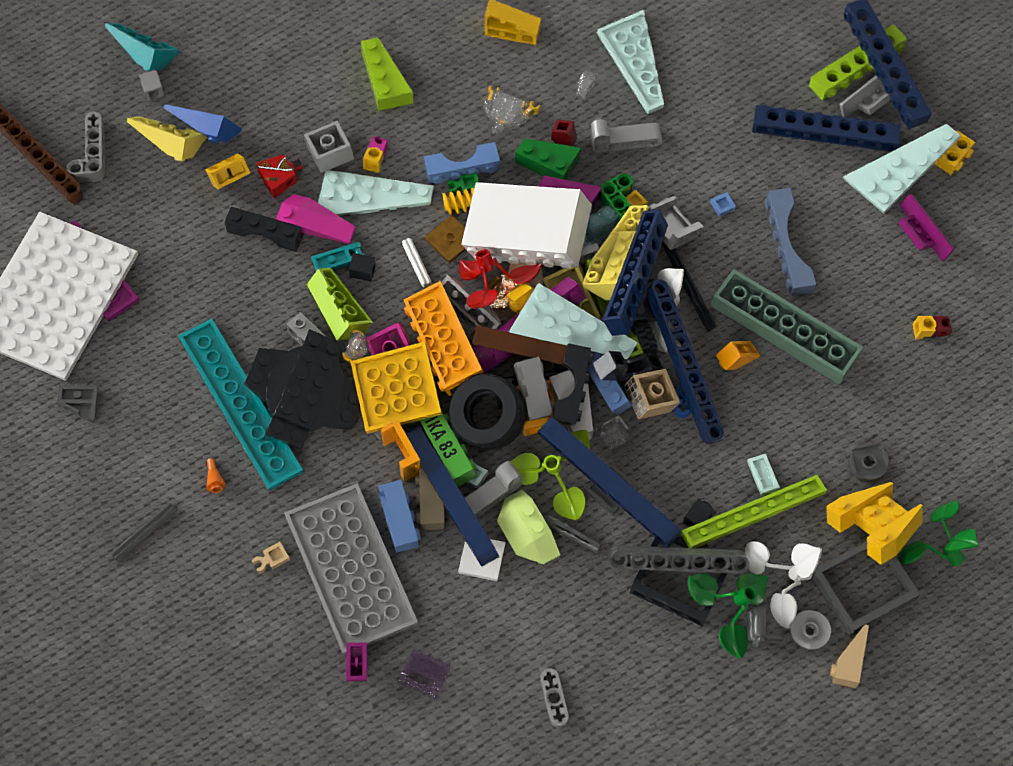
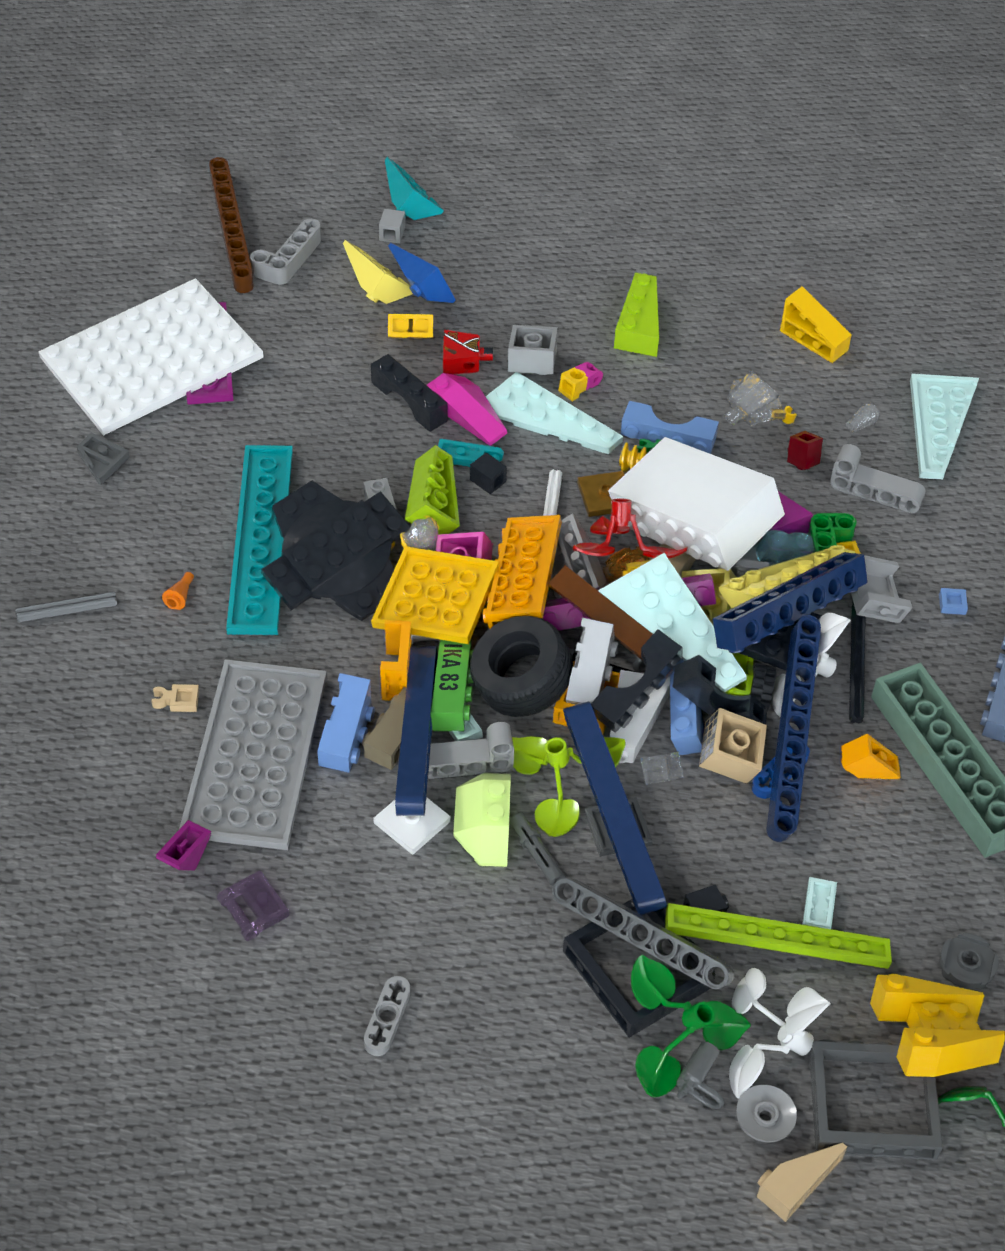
camera: 30 degrees right, 15 degrees down
green wedge [515,138,581,180] -> none

